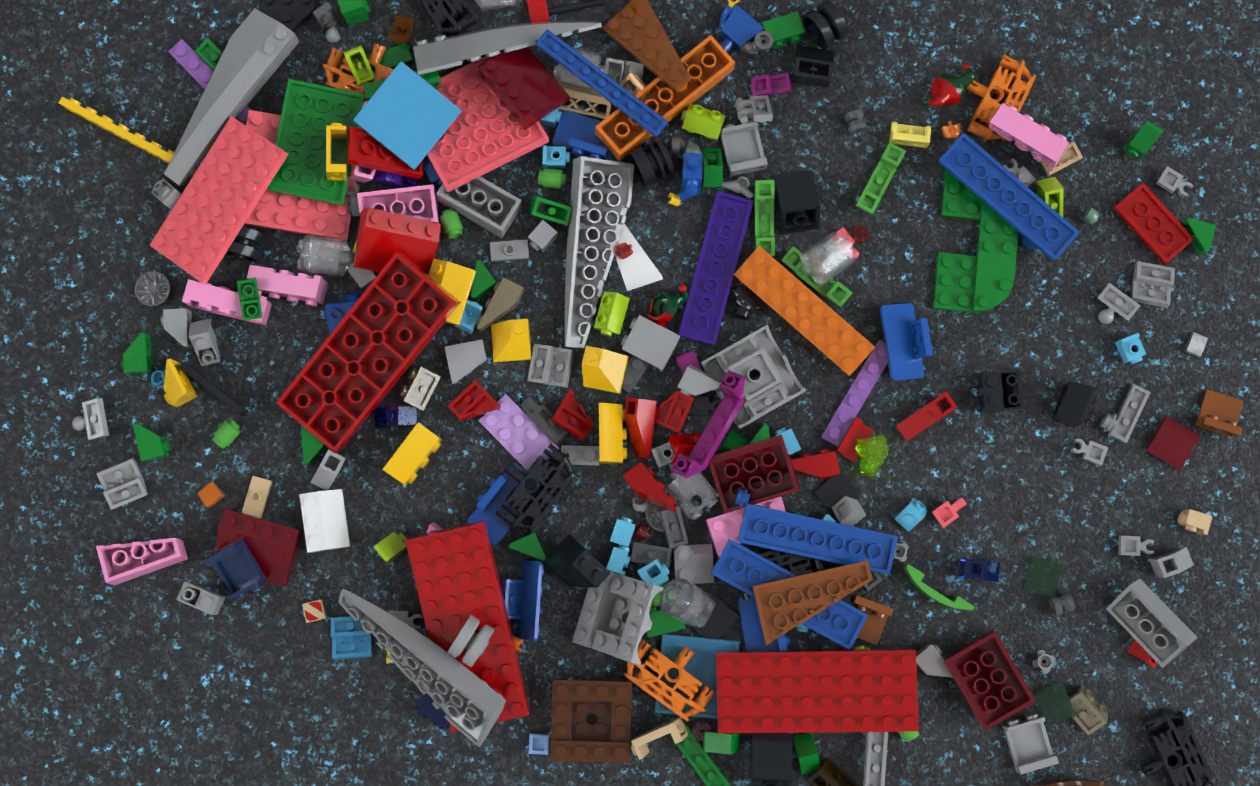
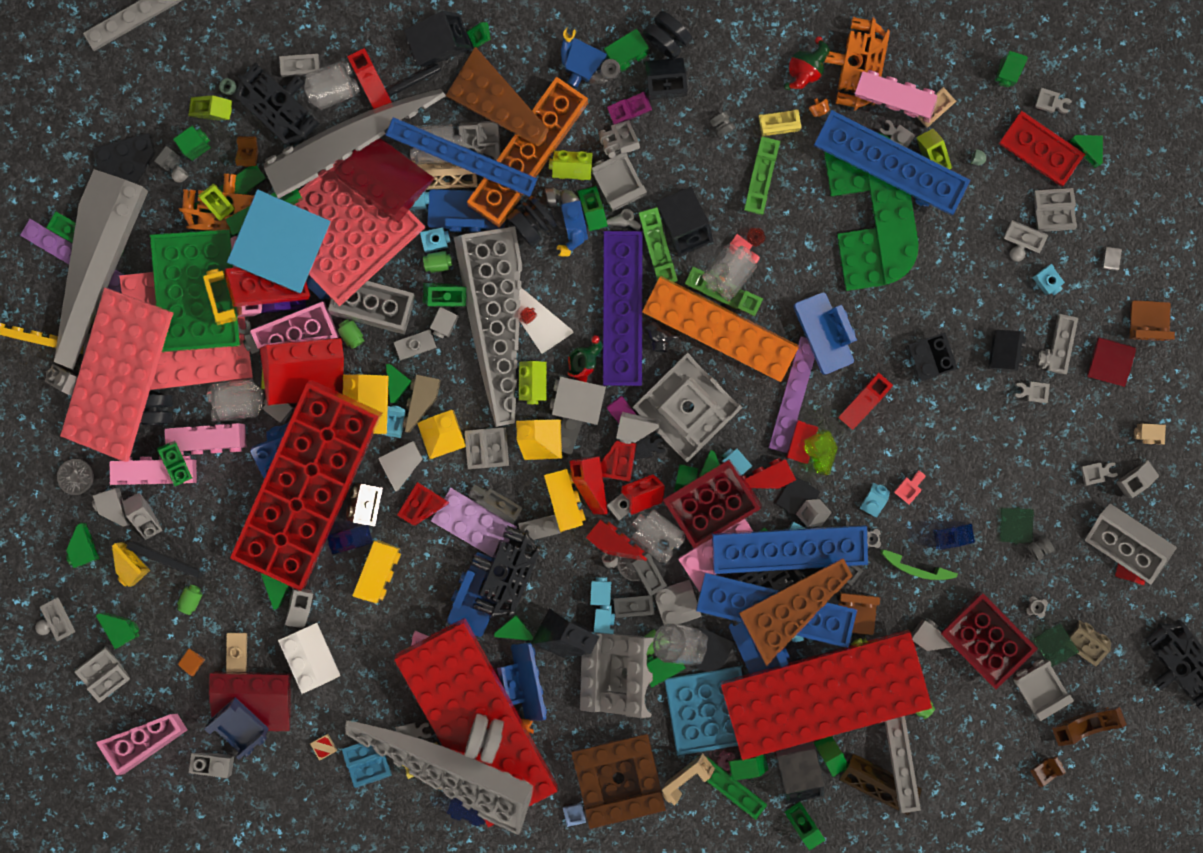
camera: 15 degrees left, 5 degrees up
dark azure plate [151,370,165,388] -> none
lime slope [374,532,407,562] -> none
red wing [551,389,594,441] -> none
light nougat slope [620,72,646,95] -> none
orange piece [623,639,715,721] -> none
clear red plate [633,523,650,542] -> none
medium azure brick [637,559,670,586] -> none
magenta slope [670,370,745,479] -> none
blue plate [735,489,750,508] -> none

